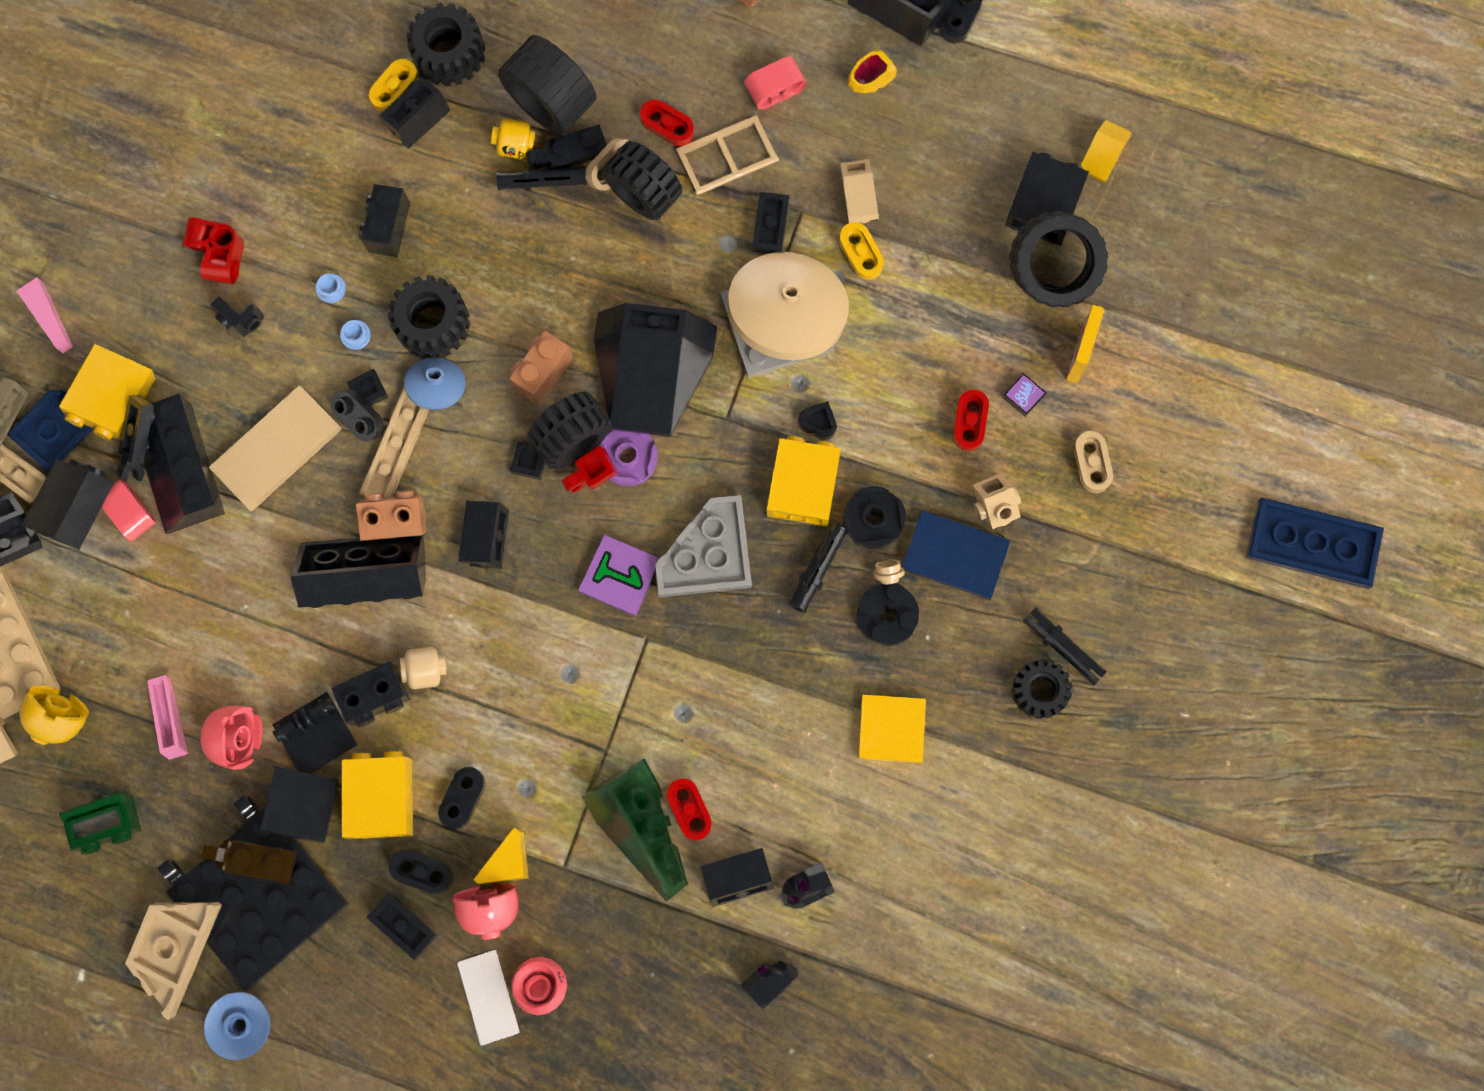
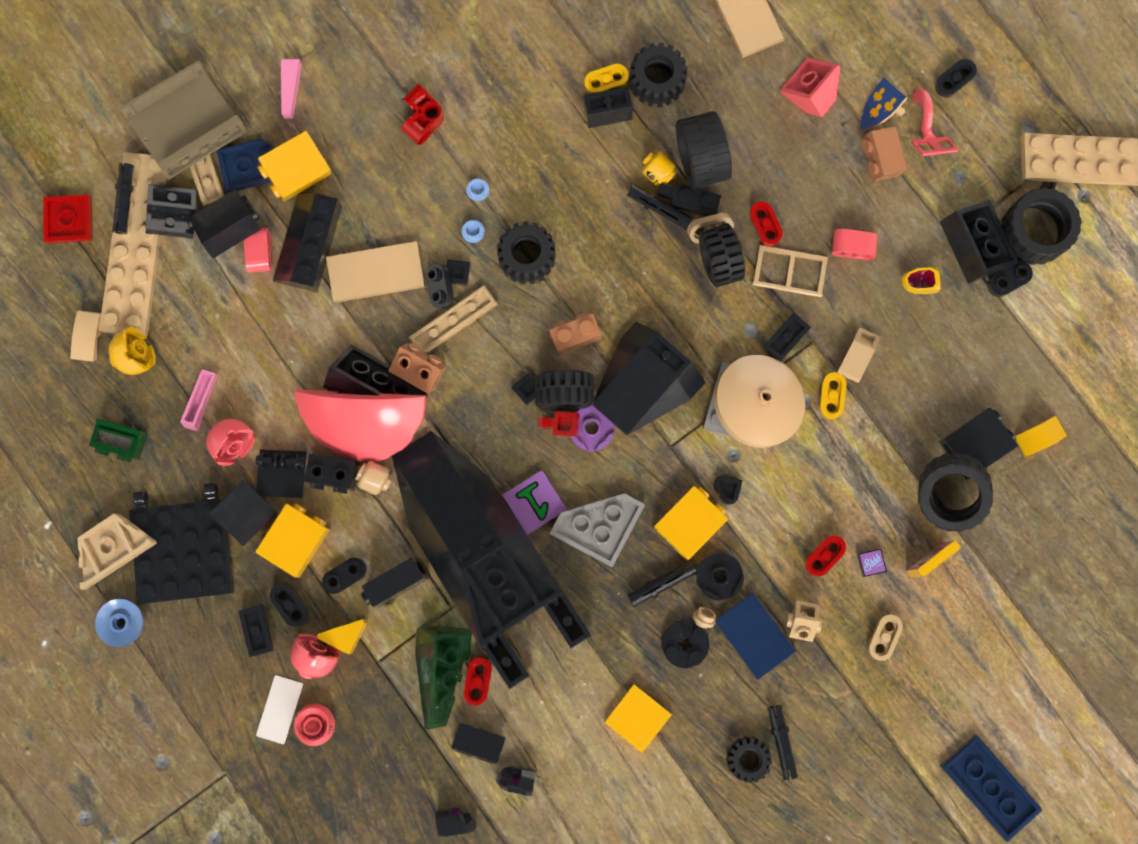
camera: 30 degrees right, 5 degrees up
black plate [117,395,155,481] -> none
dark brown hinge [201,840,297,884] -> none
black bracket [210,296,265,337] -> none
black brick [359,184,410,257] -> none
medium blue dish [404,358,466,410] -> none
black hinge [458,501,509,569] -> none
none -> coral brick [294,389,426,462]
none -> black brick [361,557,429,608]
none -> black piece [392,431,592,689]

